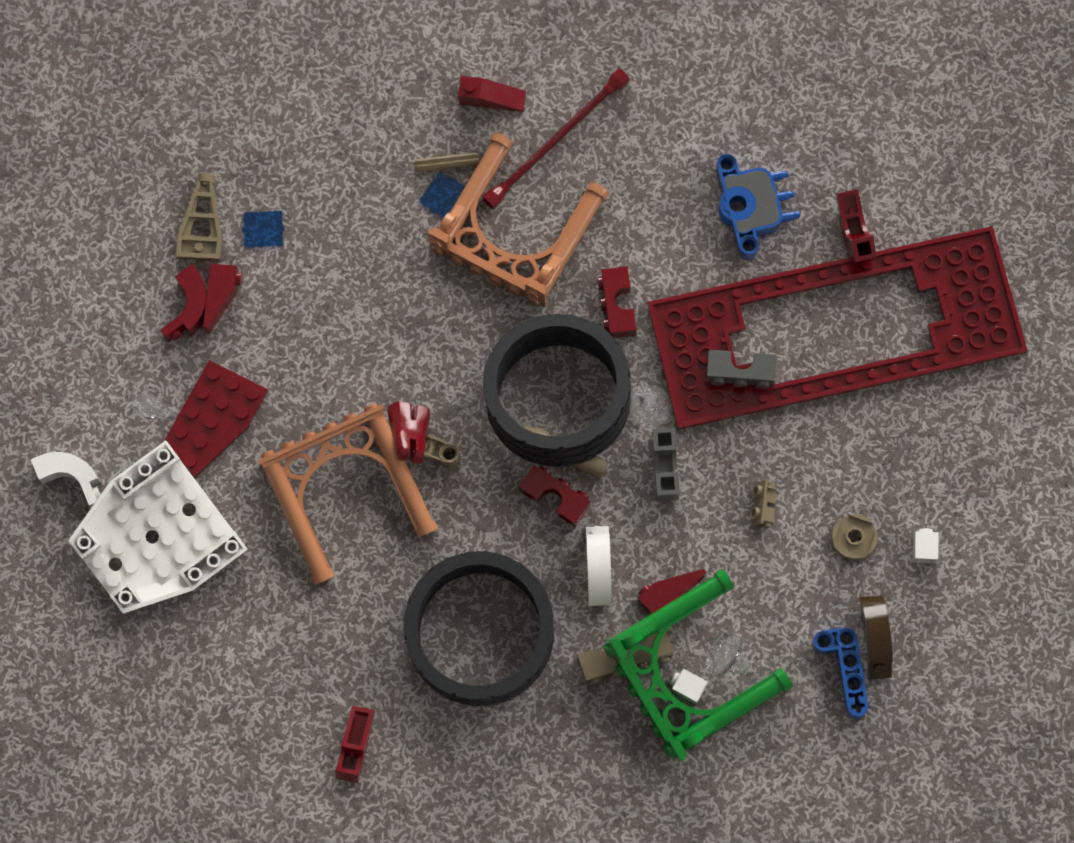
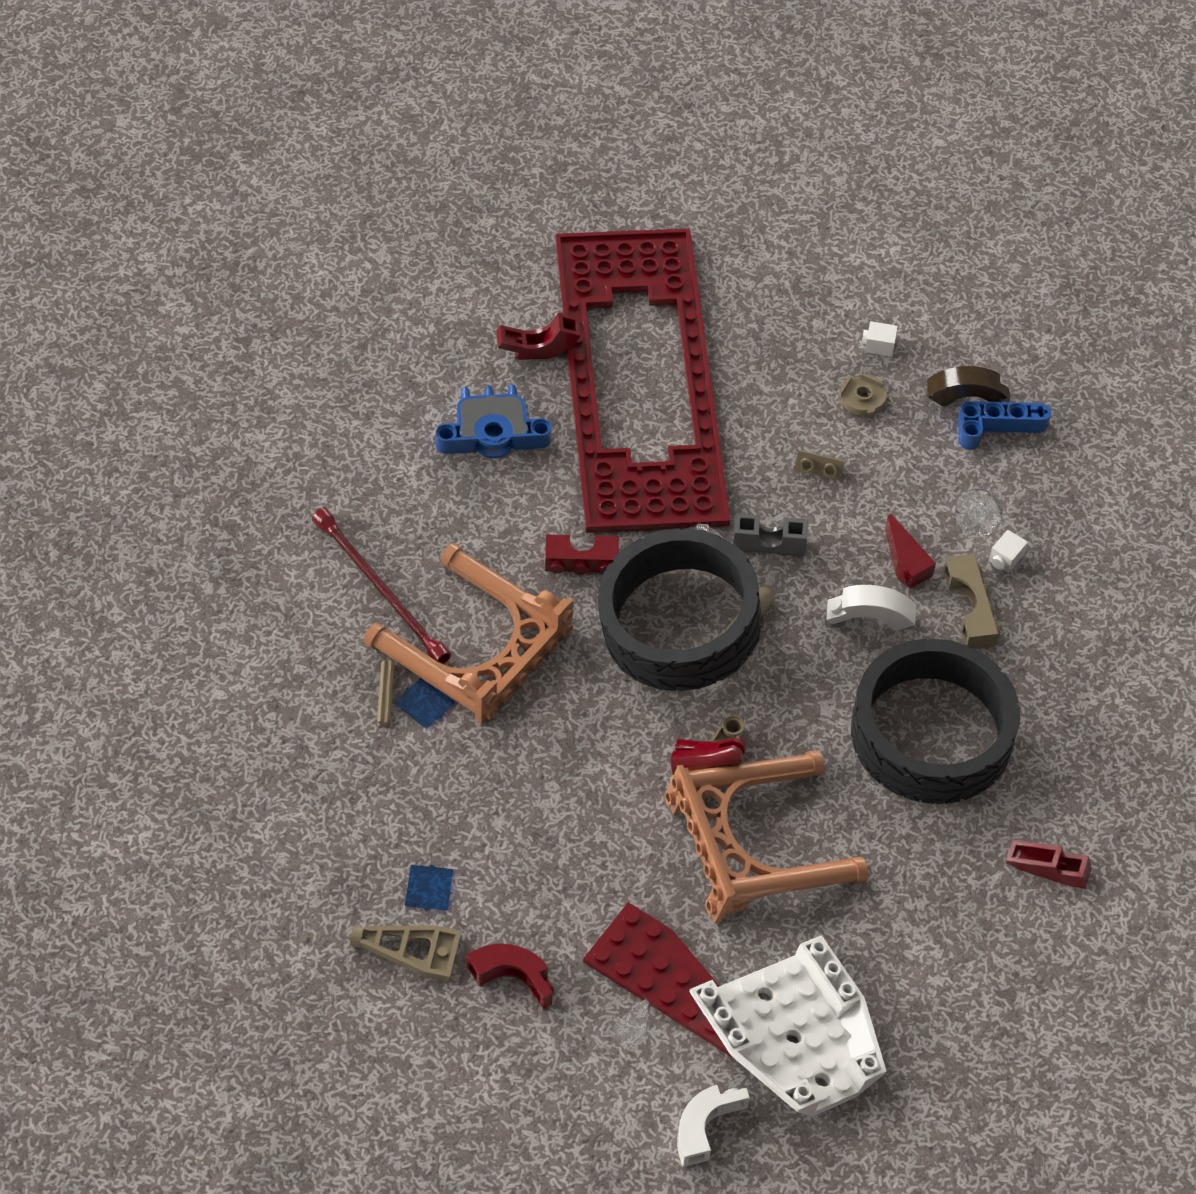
camera: 90 degrees left, 20 degrees down
dark red slope [203,264,242,333] -> none
dark red slope [458,76,526,112] -> none
dark red arch [519,465,591,528] -> none
green arch [603,569,793,762] -> none
dark grey arch [706,350,777,389] -> none

